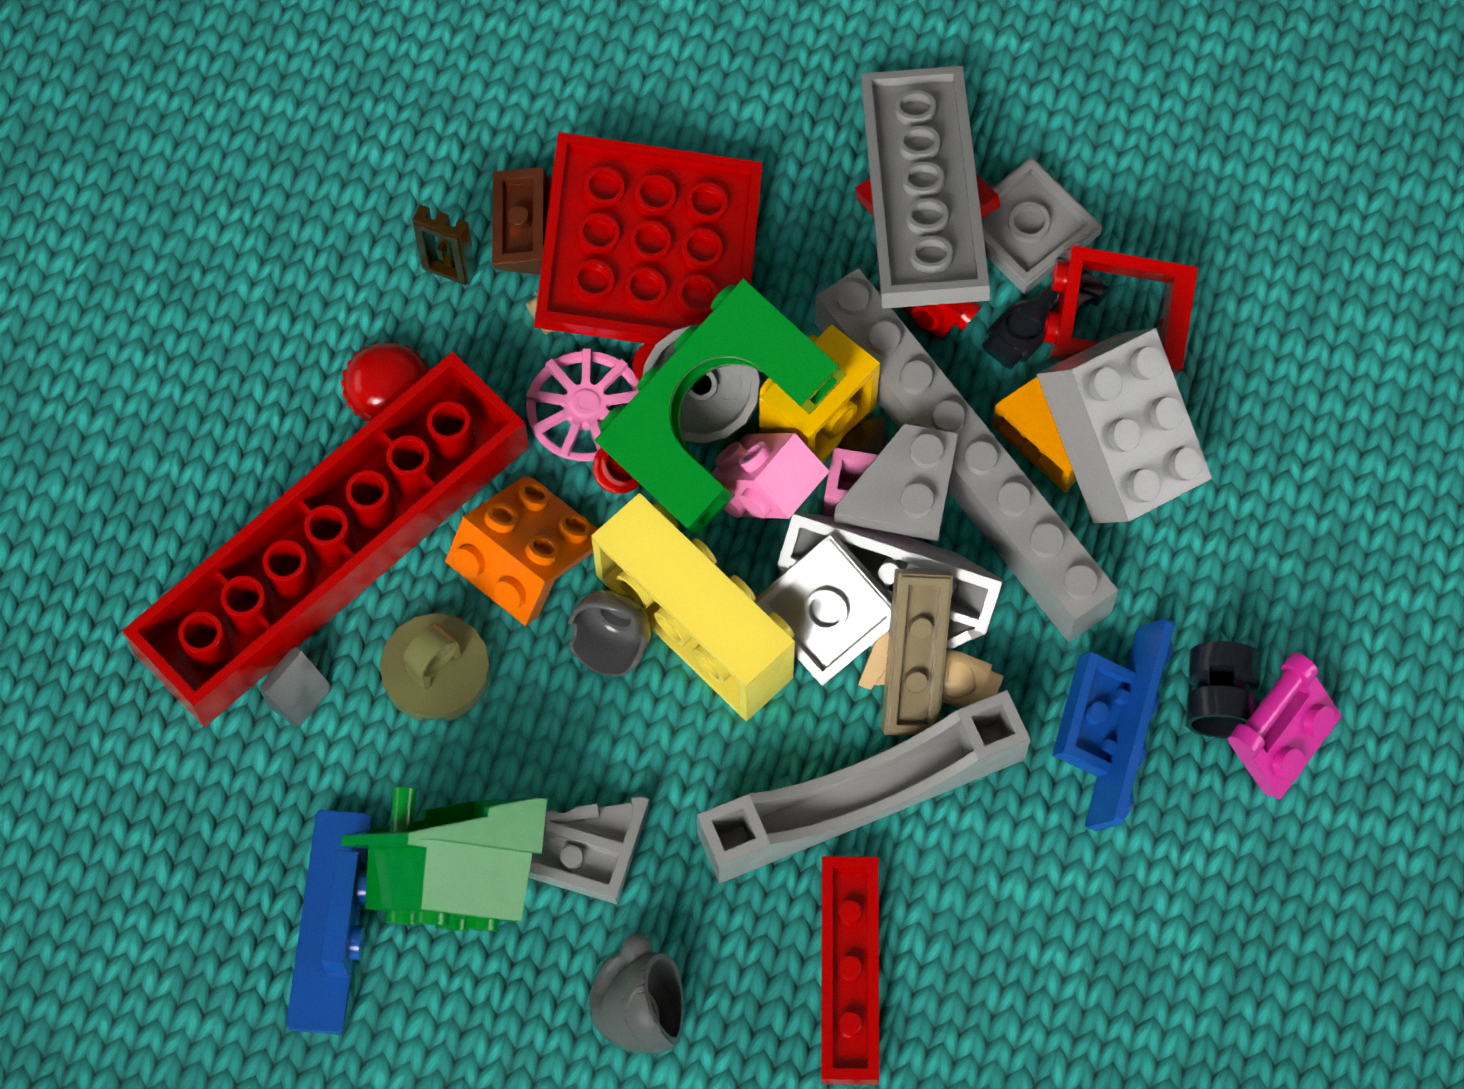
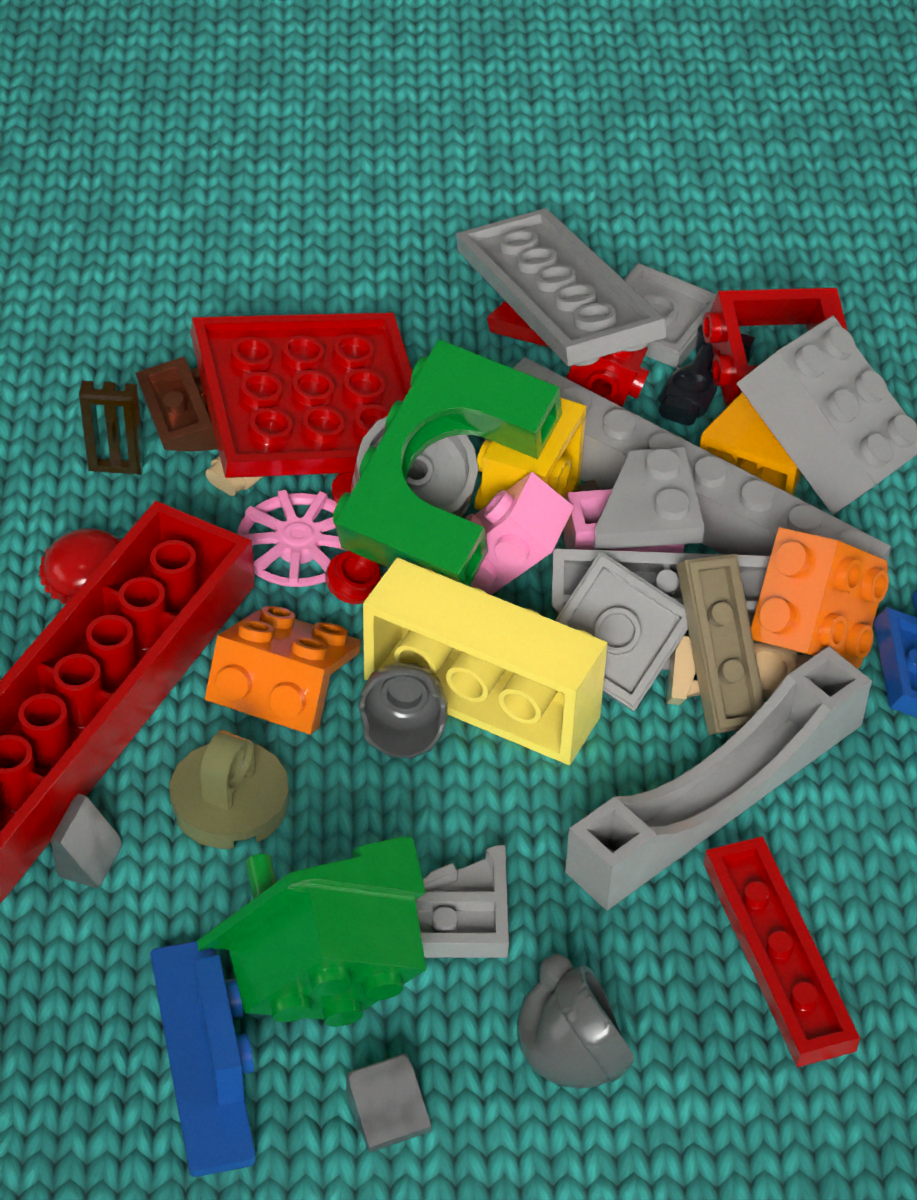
camera: 20 degrees left, 20 degrees down
none -> flat silver slope [346,1054,431,1153]
none -> orange bracket [751,527,889,669]

